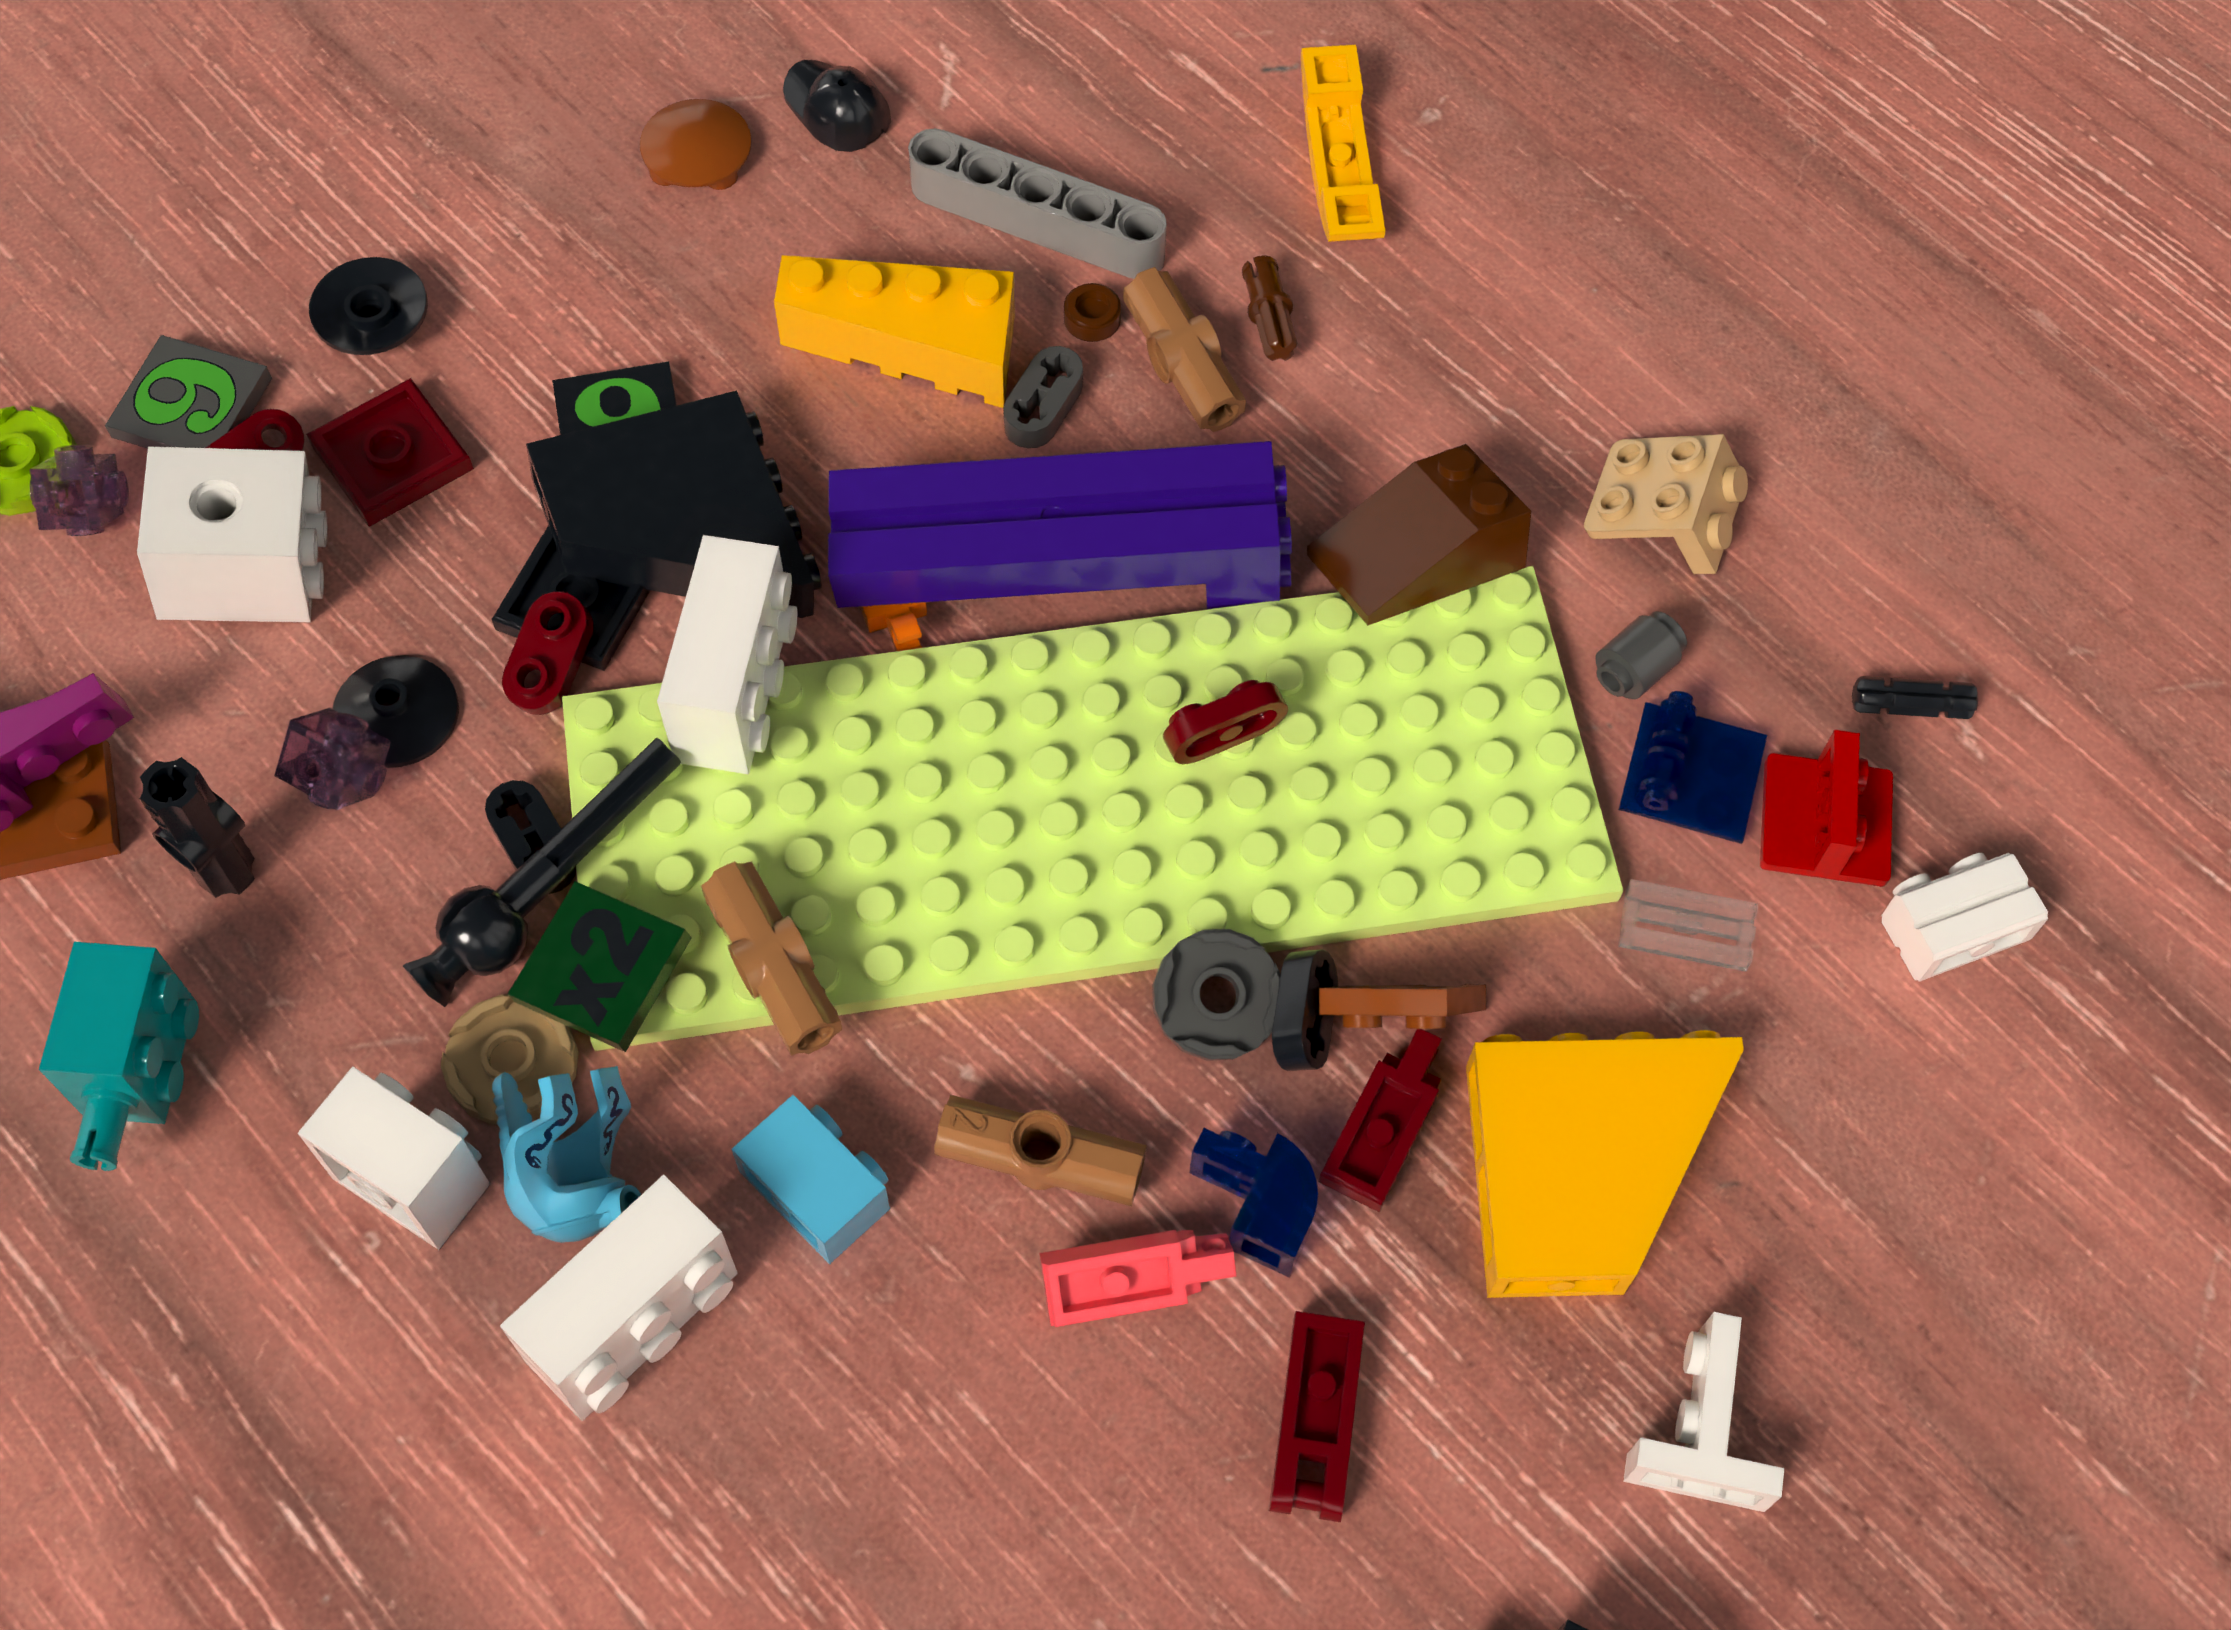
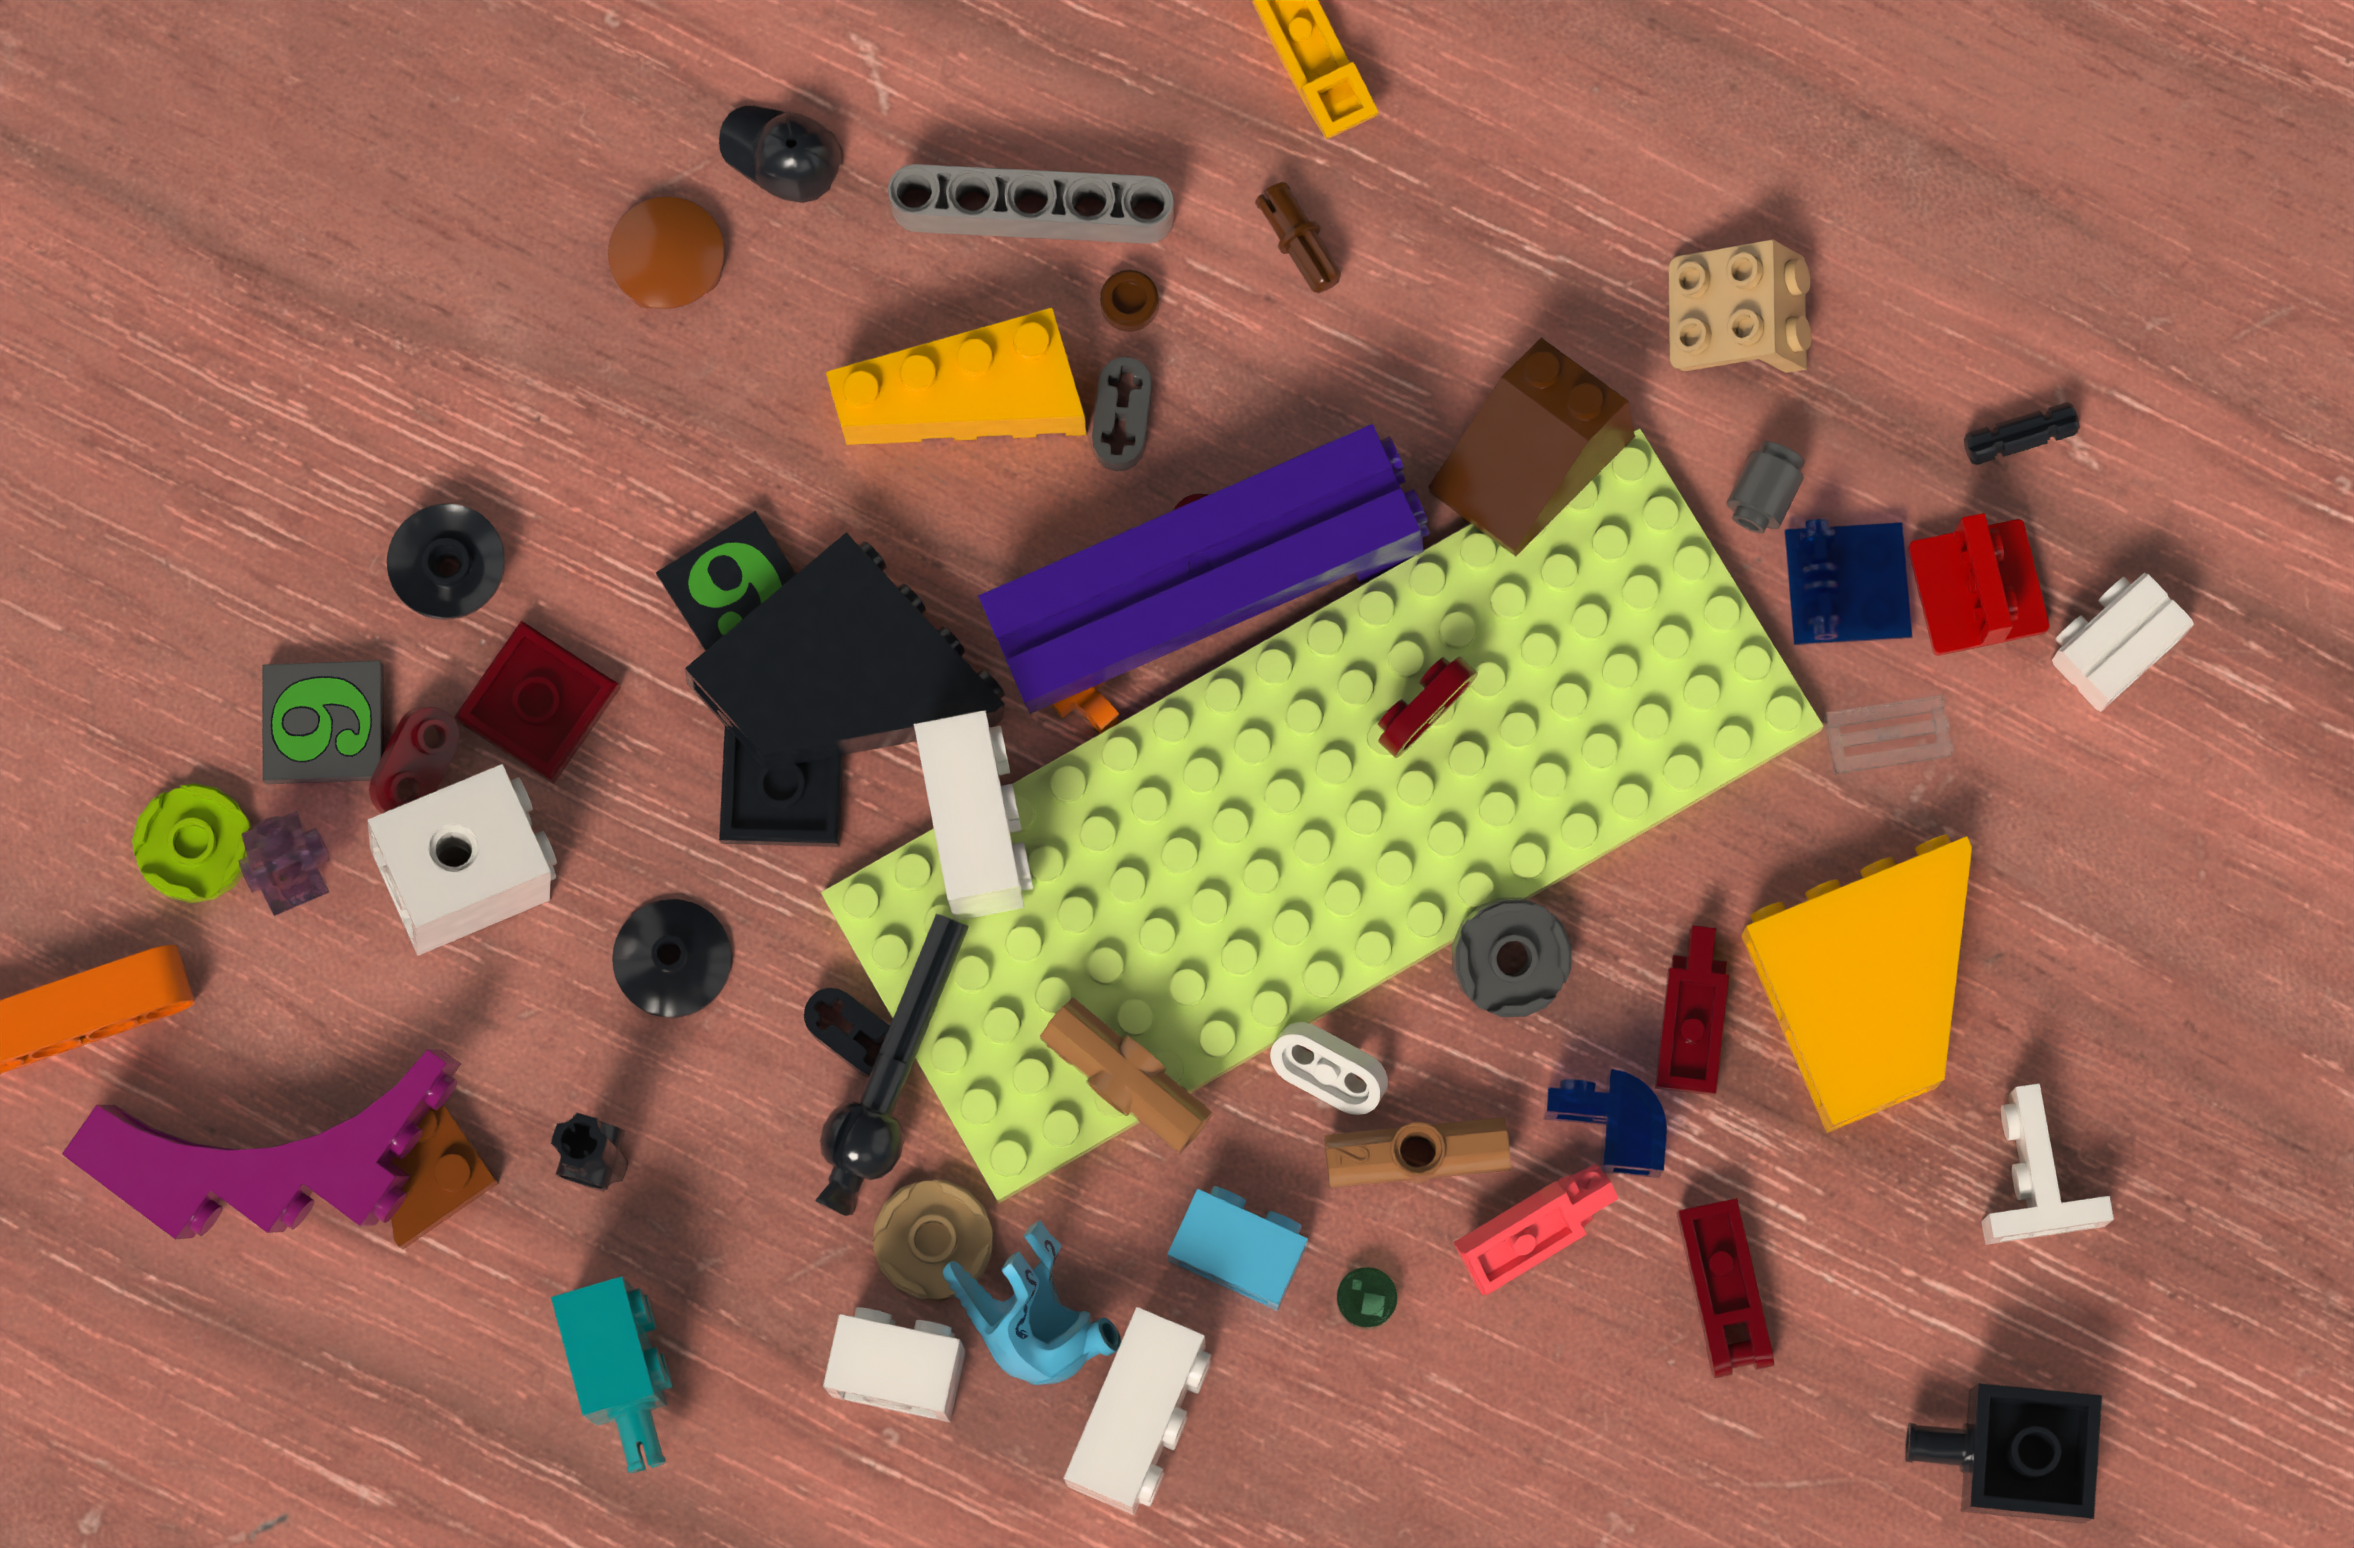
camera: 15 degrees left, 15 degrees up
brick [274,707,391,810] -> none
dark red plate [502,592,593,715] -> none
dark green tile [508,881,692,1052] -> none
medium nougat piece [1123,267,1246,432] -> none
black beam [1272,949,1338,1071] -> none
dark orange wing [1319,984,1486,1029] -> none
none -> white plate [1270,1022,1388,1115]
none -> clear green tile [1336,1267,1397,1330]

